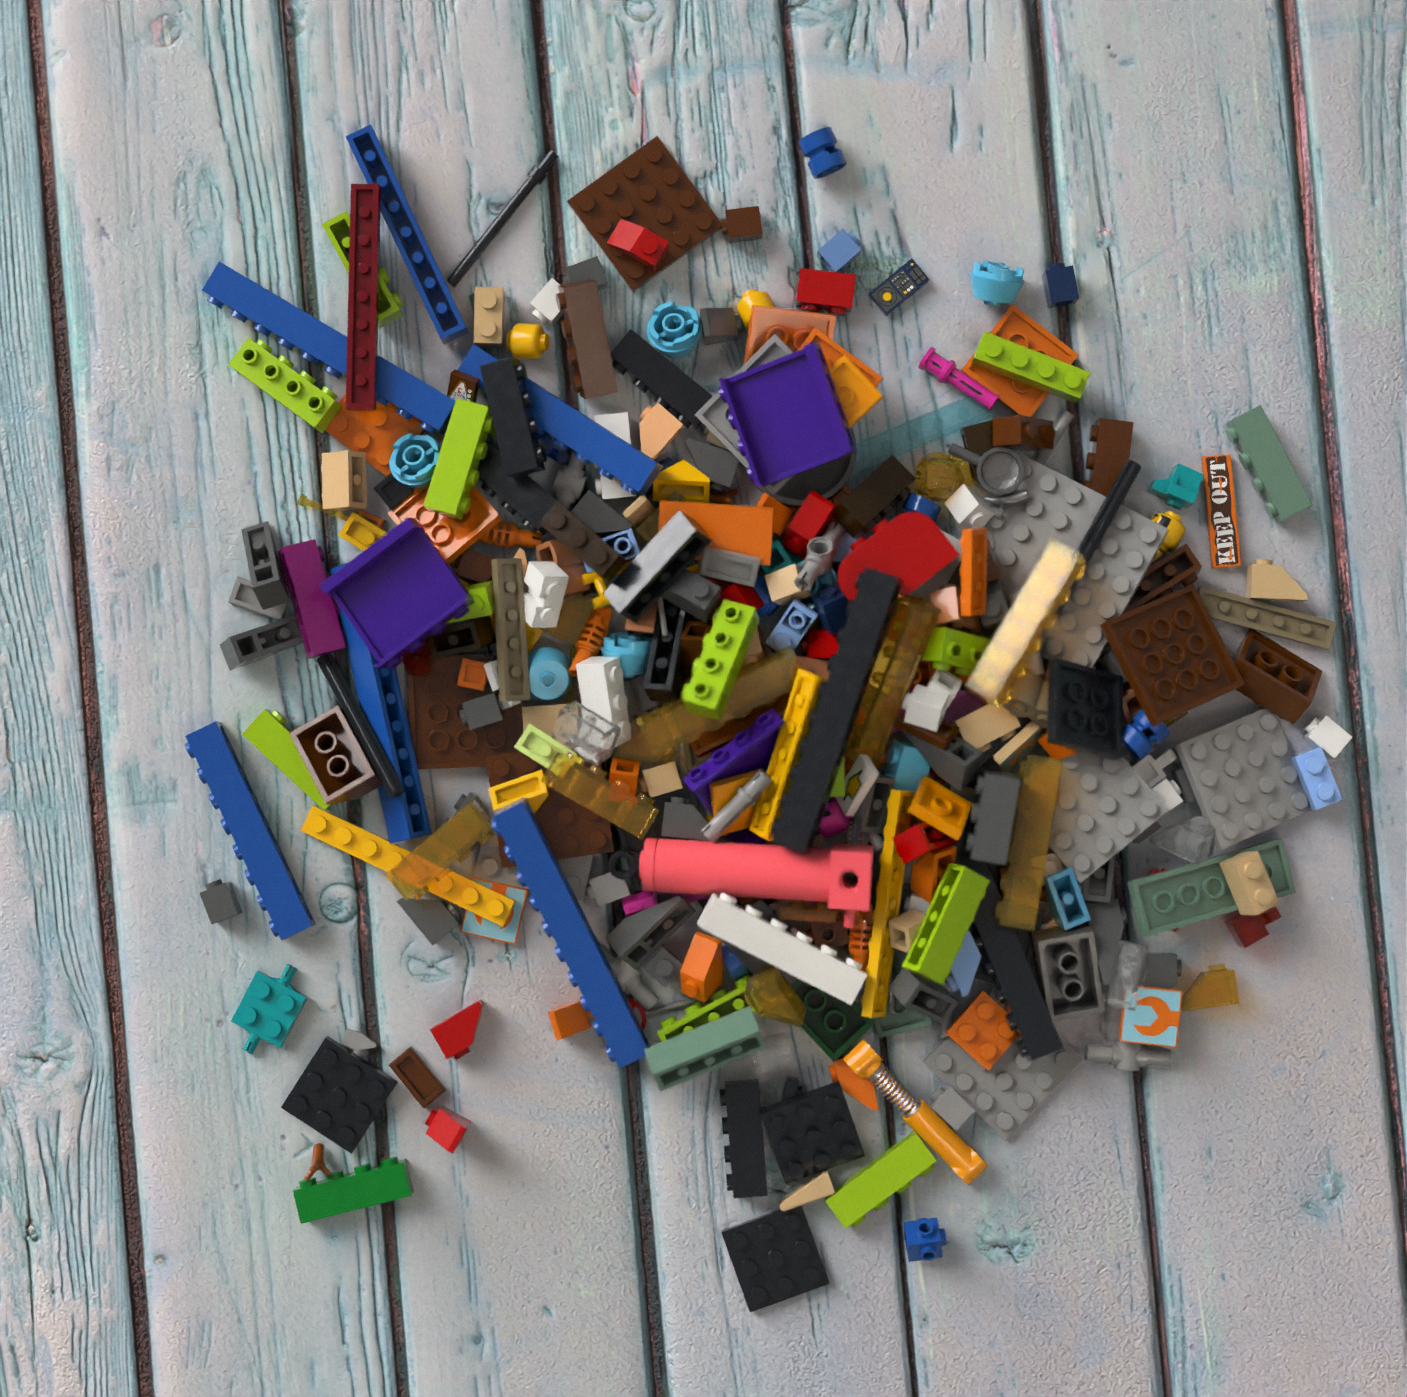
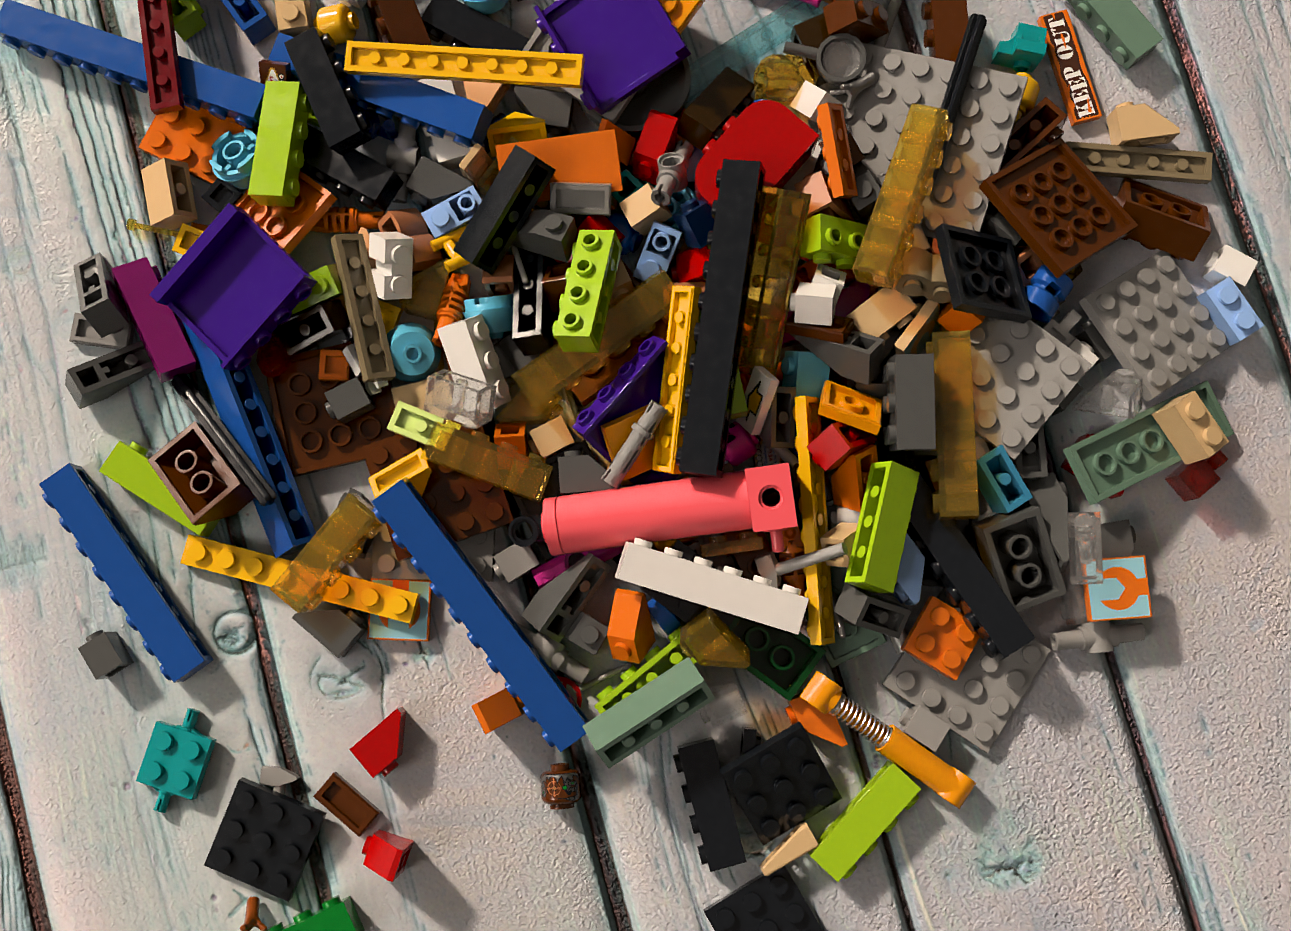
camera: 10 degrees left, 5 degrees down
lime brick [228,338,342,433] -> none
reddish brown brick [454,549,497,583] -> none
dark brown brick [539,501,627,582] -> none
blue brick [903,1218,947,1262] -> none
clear yellow slope [1181,964,1239,1011] -> none
none -> yellow plate [344,41,585,89]
none -> reddish brown head [540,763,581,810]
none -> light grey piece [754,542,848,589]

